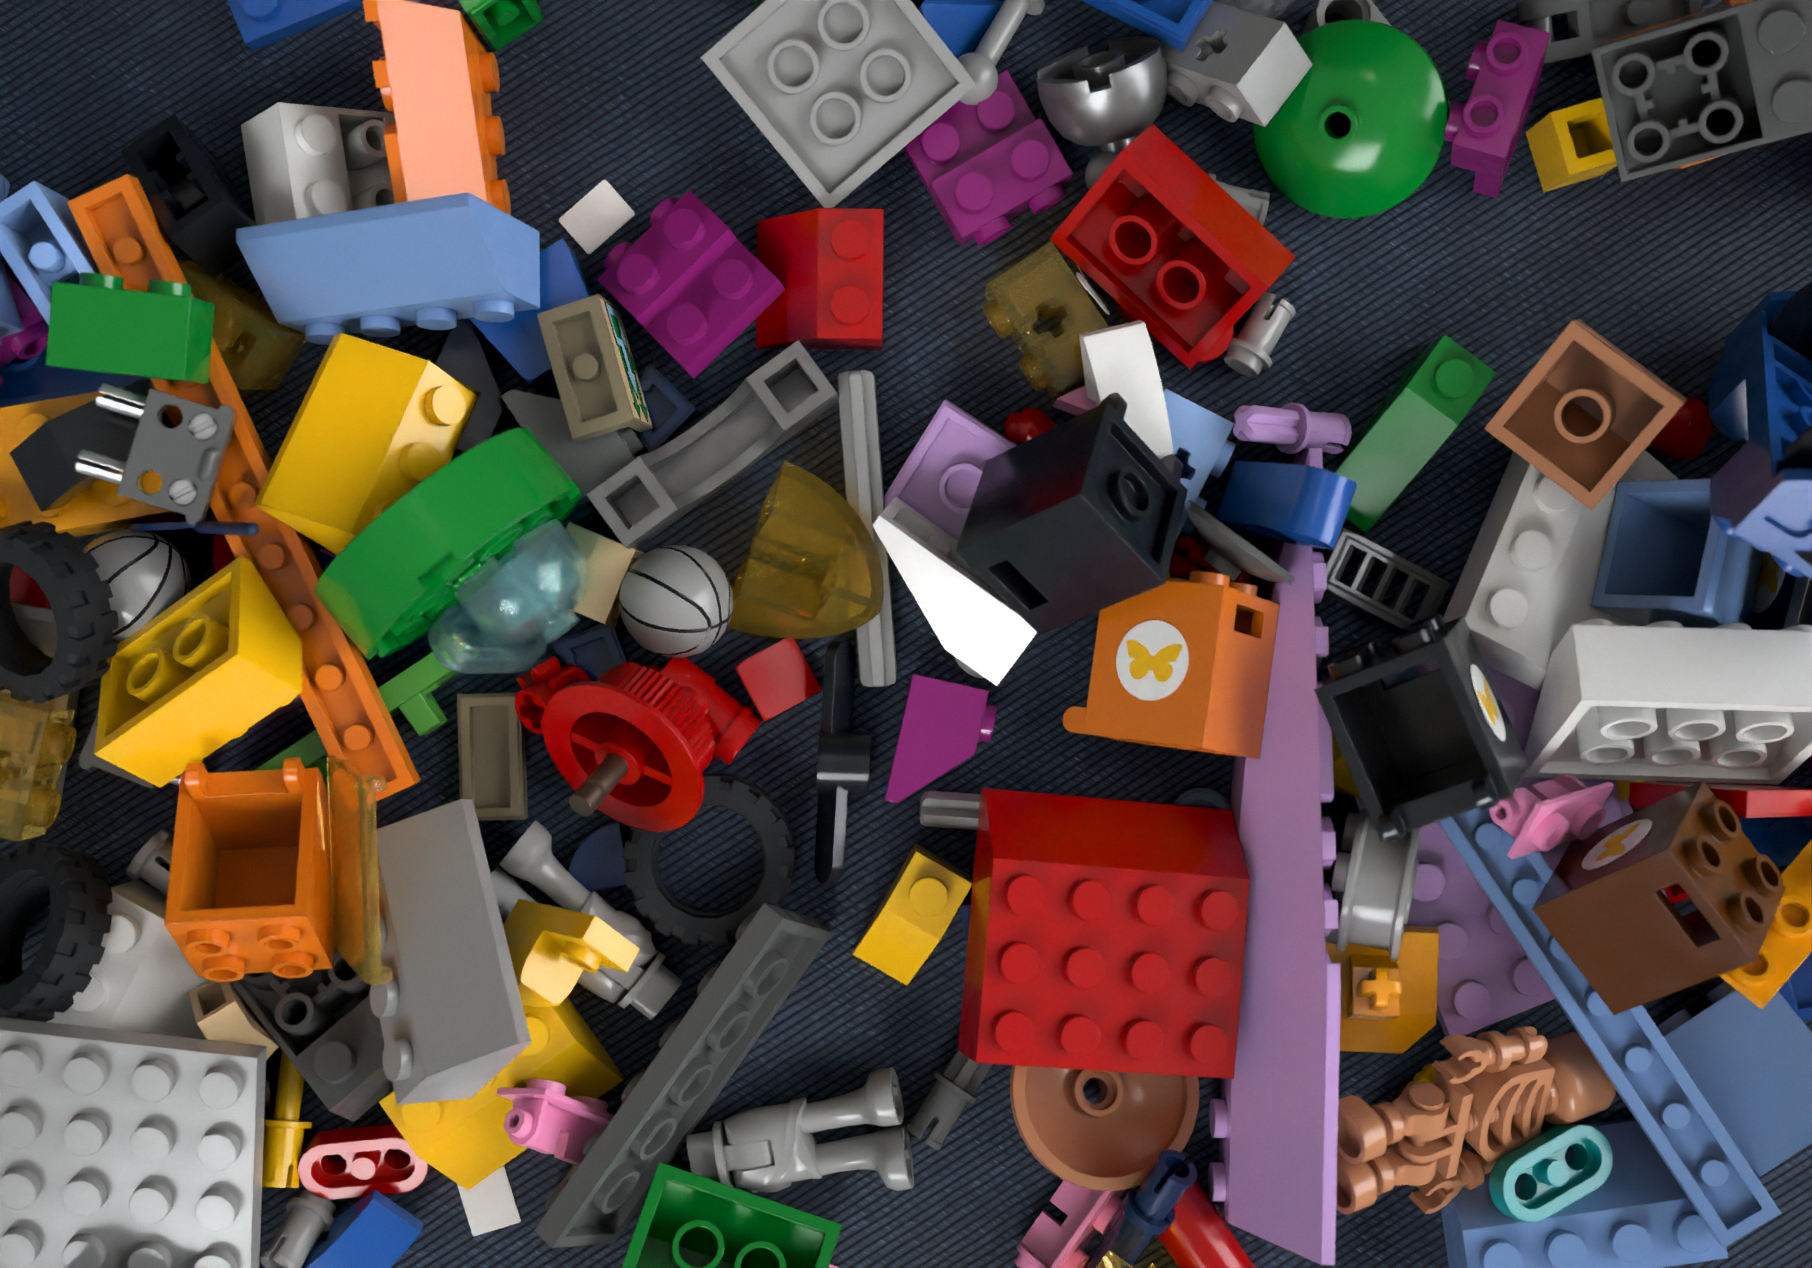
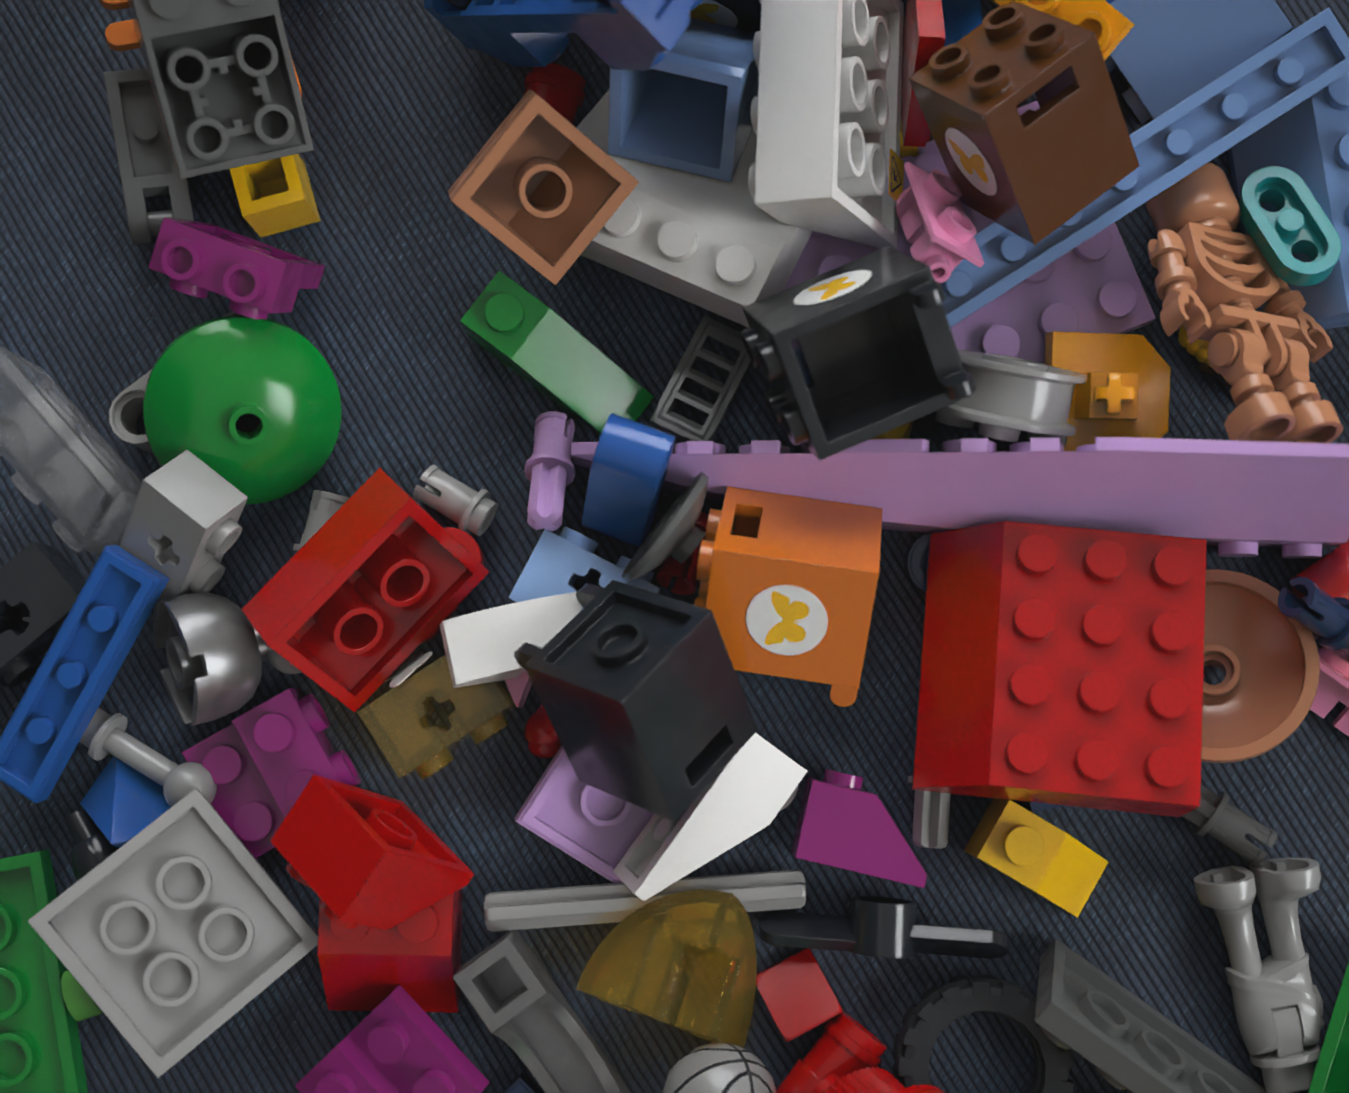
camera: 90 degrees left, 5 degrees down
none -> red slope [270,774,475,930]
none -> yellow sticker [887,148,904,202]

